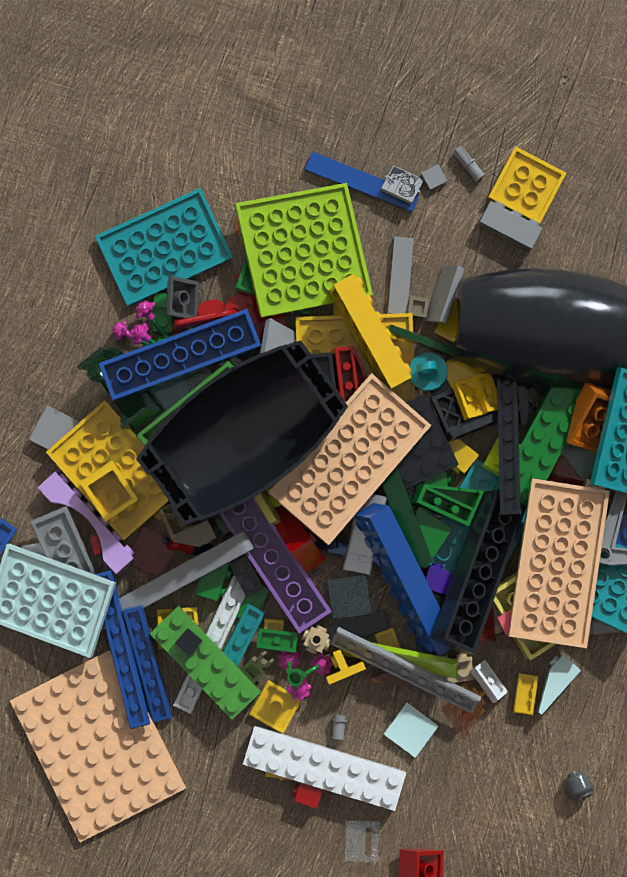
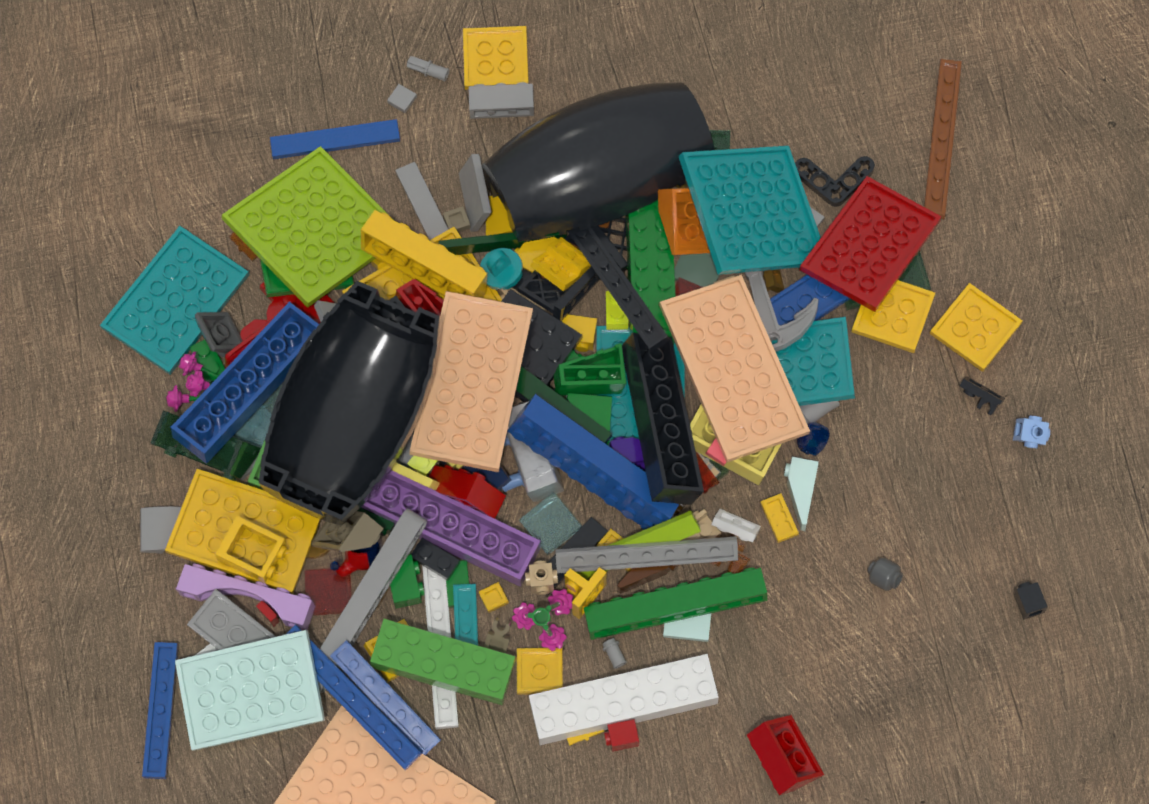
camera: 25 degrees left, 15 degrees down
black tile [175,628,203,656] -> none
green plate [256,628,298,653] -> none
clear plate [345,820,382,862] -> none
piece [381,165,424,204] -> none
none -> green brick [584,568,767,640]
none -> clear blue hair [796,422,830,456]

